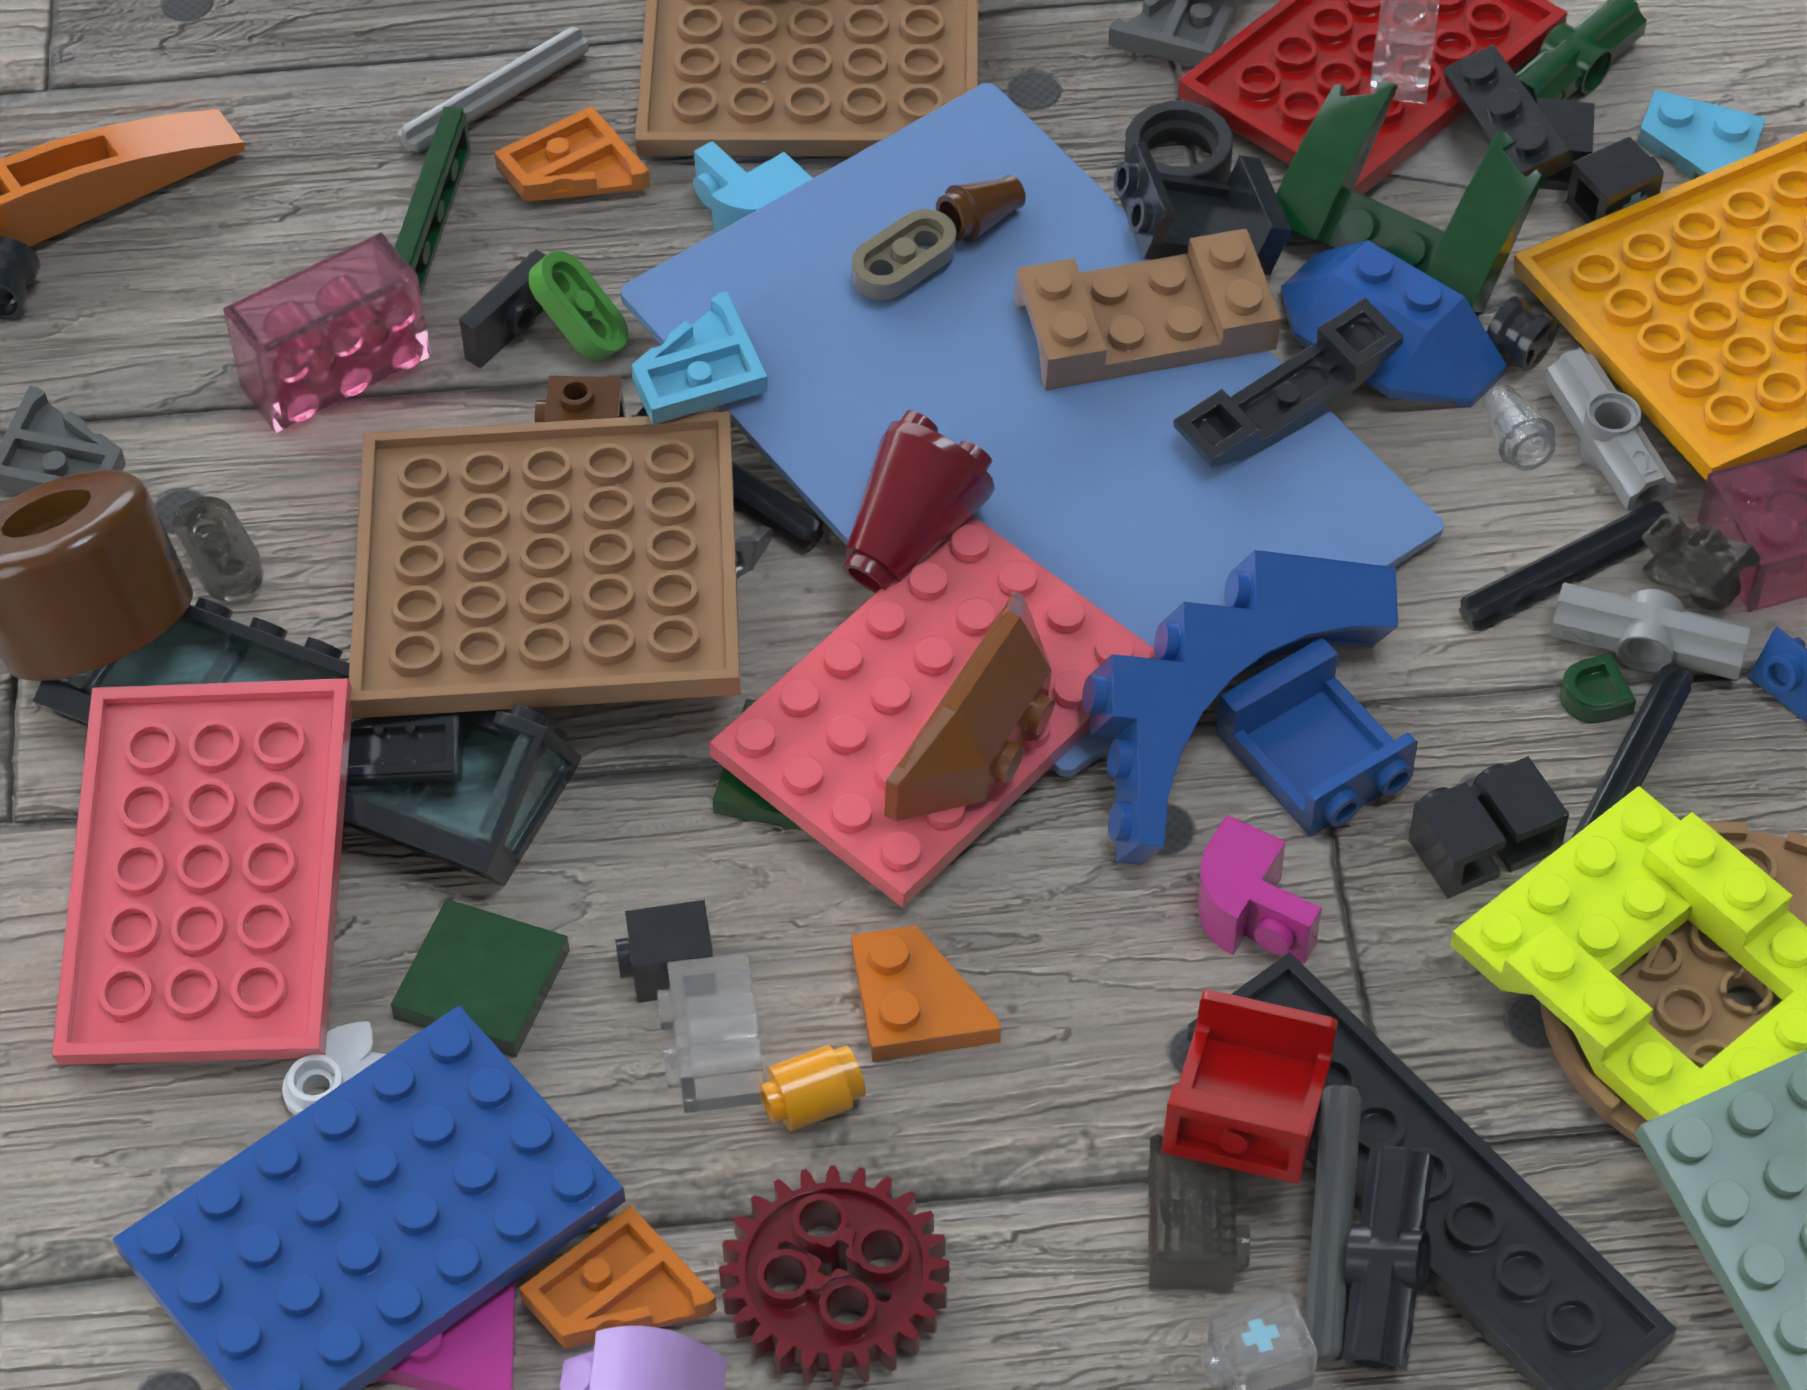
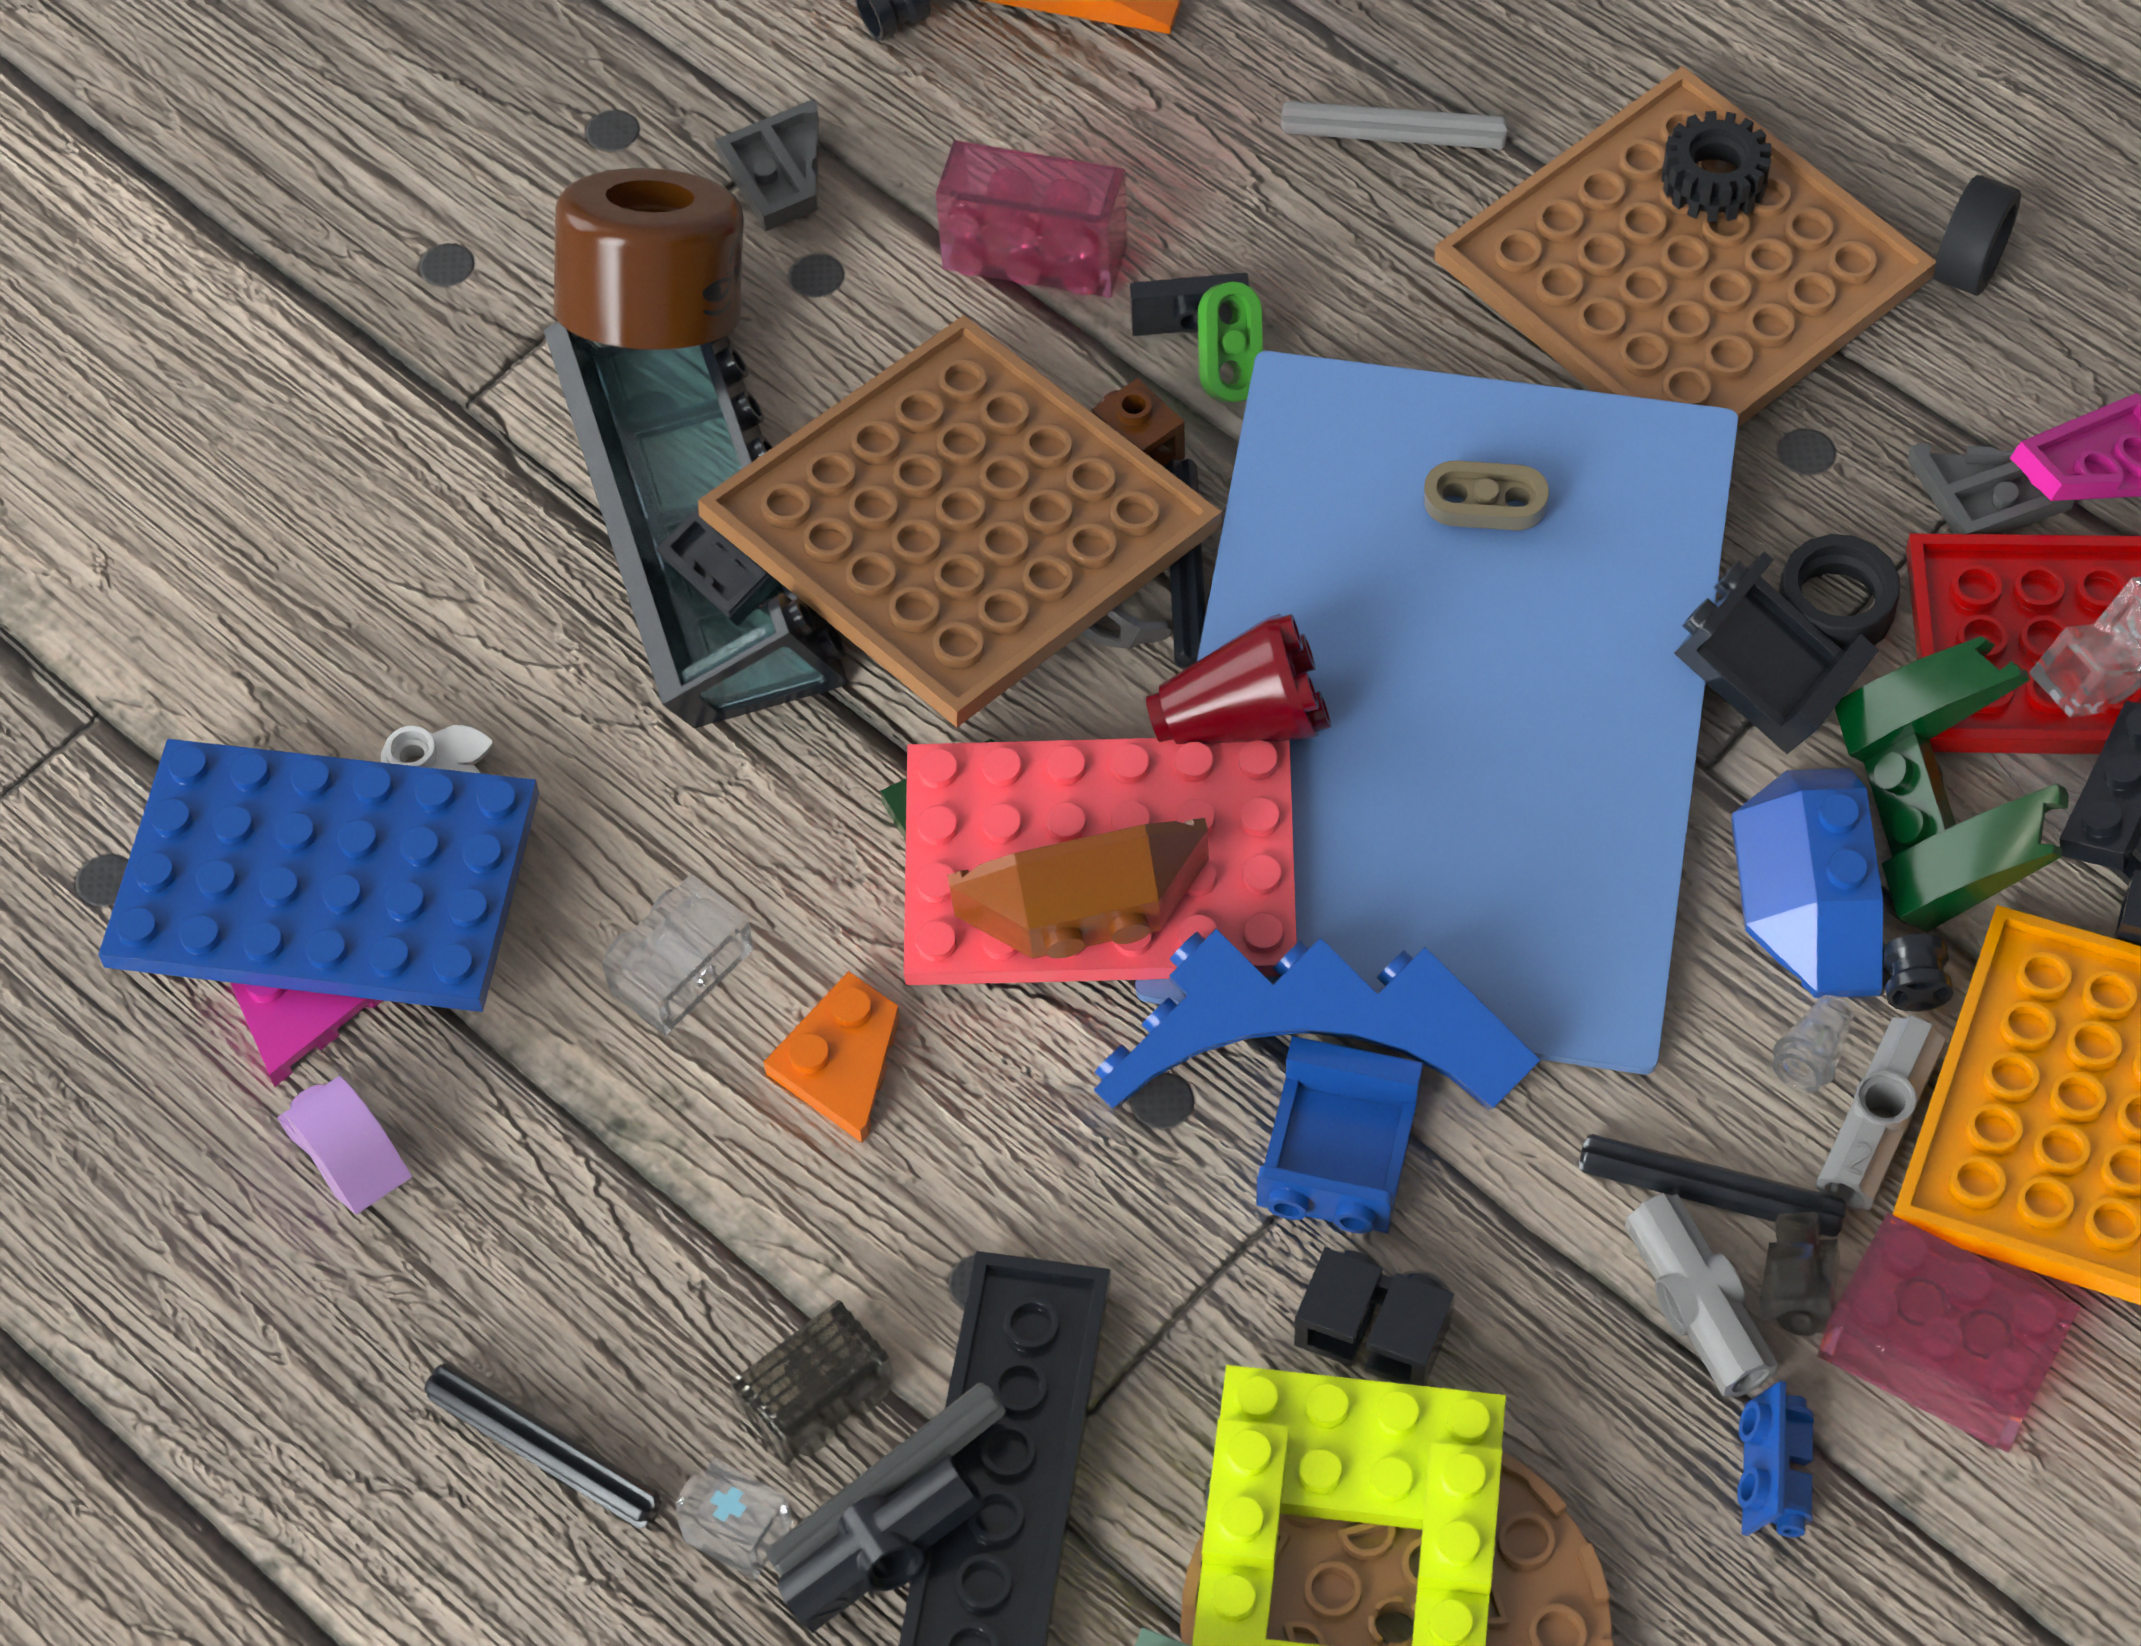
camera: 50 degrees right, 5 degrees up
coral plate [52,678,352,1065] -> none
clear smoke plate [173,496,264,601] -> none
dark green tile [386,106,471,315] -> none
dark green tile [390,898,570,1057] -> none
orange wing [494,106,651,202] -> none
orange wing [519,1205,717,1349] -> none
black brick [615,900,717,1003] -> none
medium azure wing [631,291,768,425] -> none
medium azure brick [693,141,813,234] -> none
dark red gear [719,1165,950,1386] -> none
light orange brick [759,1044,866,1132] -> none
reddish brown cone [936,175,1026,241] -> none
medium nougat piece [1014,228,1281,391] -> none
red panel [1161,989,1338,1184] -> none
black slope [1173,298,1404,467] -> none
dark pink brick [1198,815,1322,963] -> none
dark green tile [1559,653,1636,723] -> none
black axle [1571,663,1694,838] -> none

